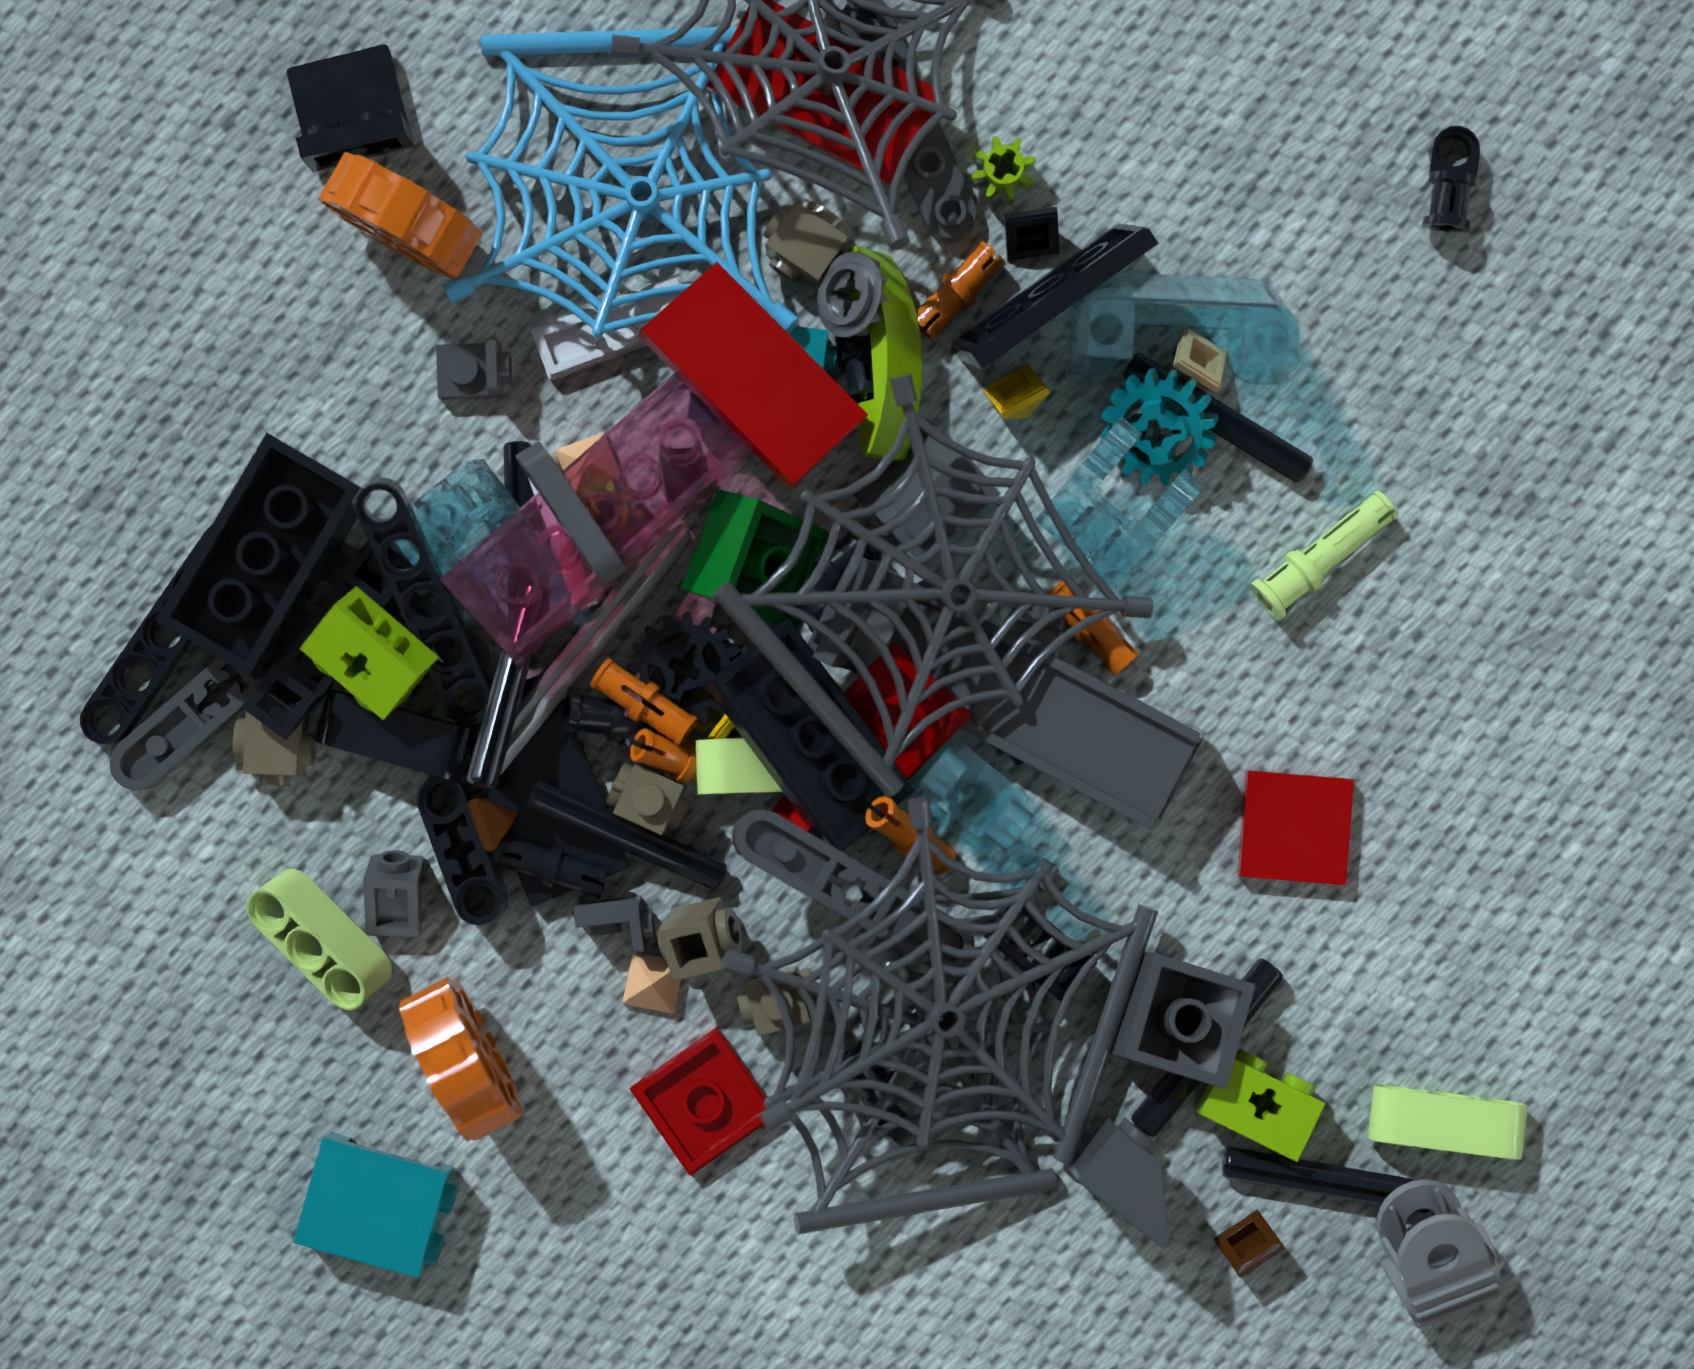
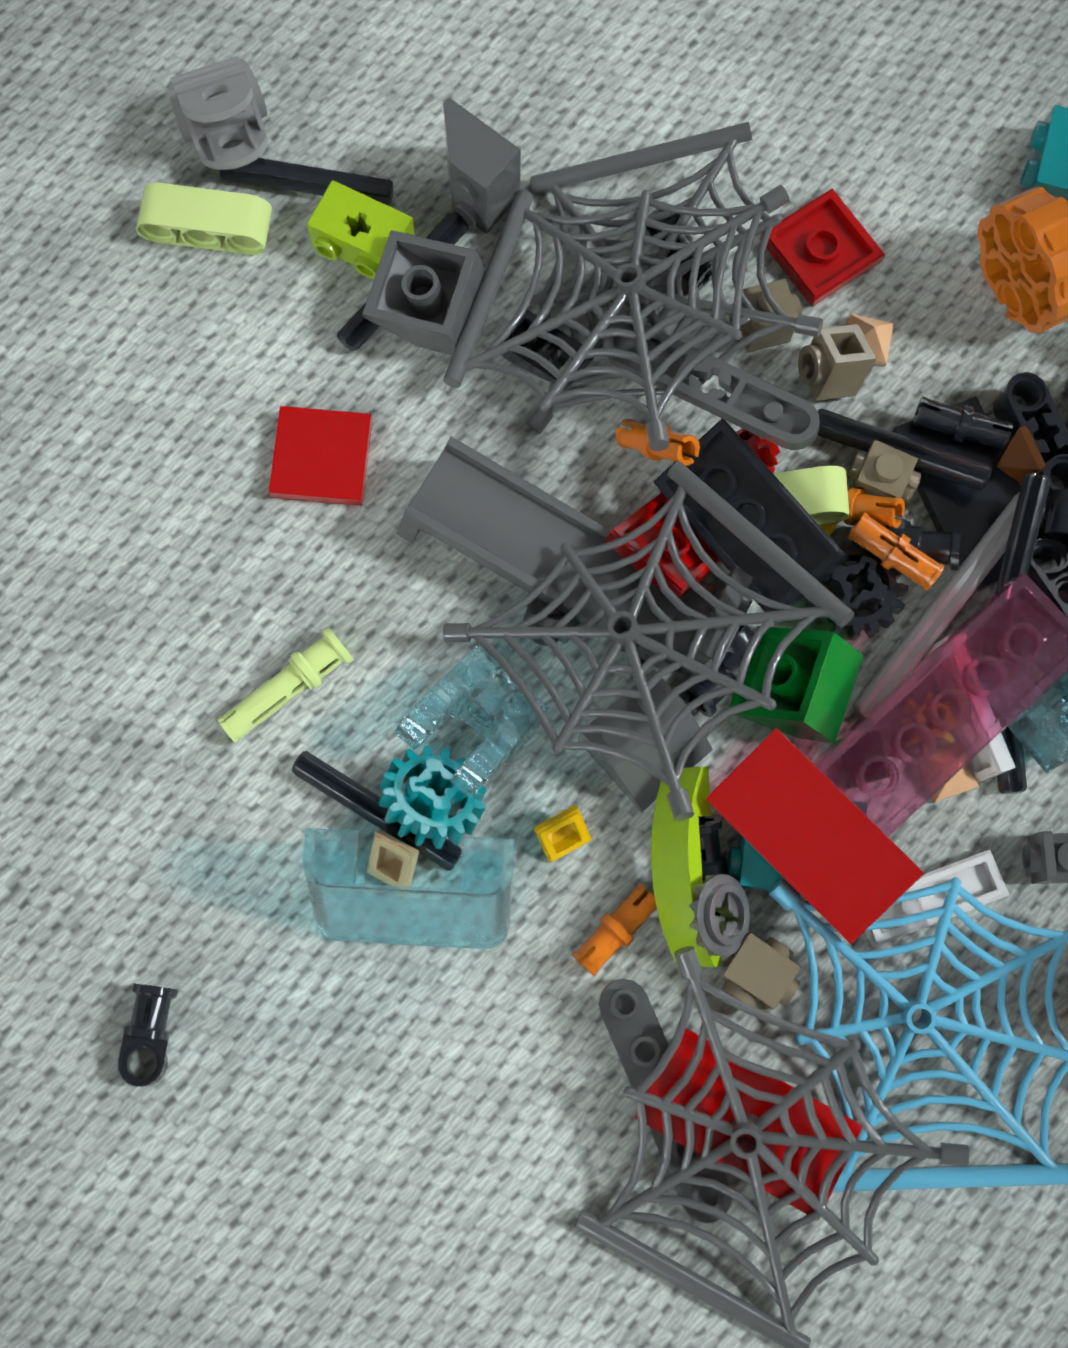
camera: 175 degrees right, 10 degrees down
dark grey beam [516,441,627,587] -> none
dark grey bracket [573,896,655,953] -> none
clear light blue brick [914,737,1039,856] -> none
black tile [950,223,1159,369] -> none
lime gear [970,135,1036,205] -> none
black slope [1004,207,1060,260] -> none
orange pin [1047,574,1140,676] -> none
reddish brown slope [1213,1209,1285,1278] -> none

